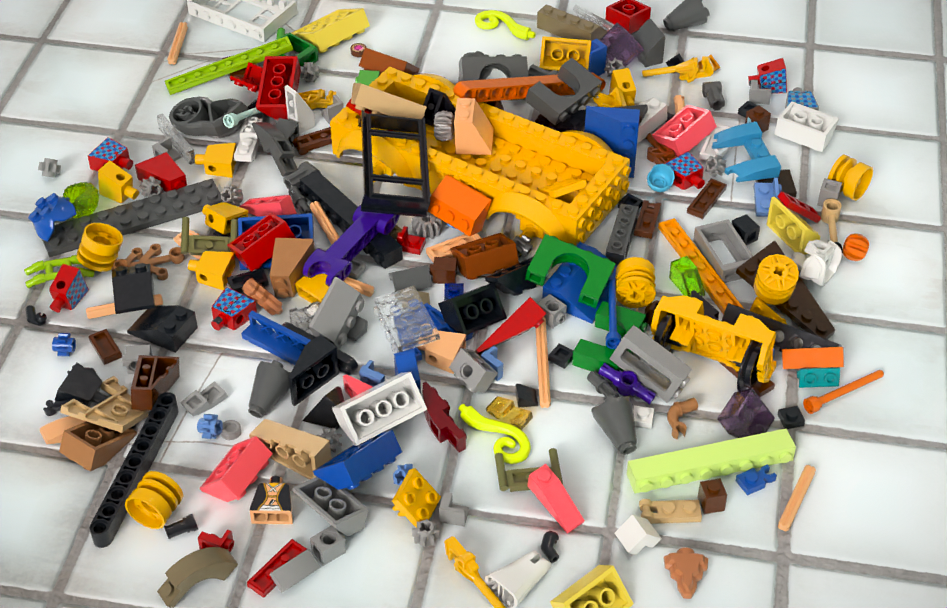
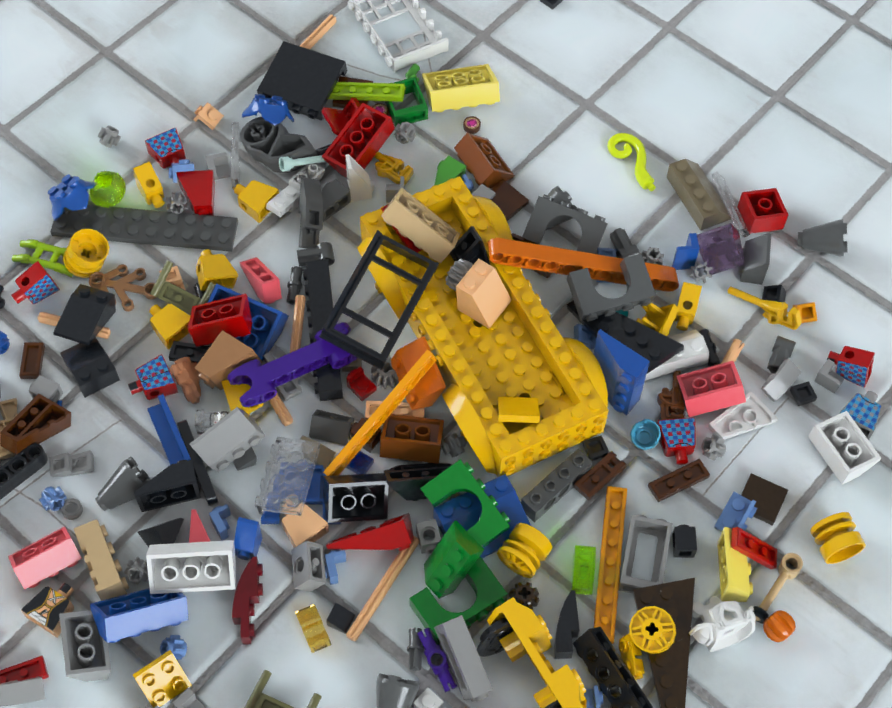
camera: 30 degrees right, 15 degrees up
light grey gear [221,185,243,206] -> none
reddish brown plate [292,127,332,155] -> none
light grey brick [310,526,346,566] -> none
neon yellow plant [458,404,531,464] -> none
yellow slope [539,36,591,71] -> none
black plate [548,343,574,369] -> none
blue piece [605,280,621,349] -> none
dark azure wedge [712,122,781,182] -> none
reddish brown brick [745,105,771,133] -> none
light grey brick [817,178,842,207] -> none
none -> medium blue bracket [168,159,195,183]
none -> light nougat bracket [193,102,224,130]
none -> blue brick [242,94,294,126]
none -> black panel [257,41,348,120]
none -> light orange tile [323,349,437,476]
none -> green slope [424,520,484,599]
none -> light grey slope [761,359,801,402]

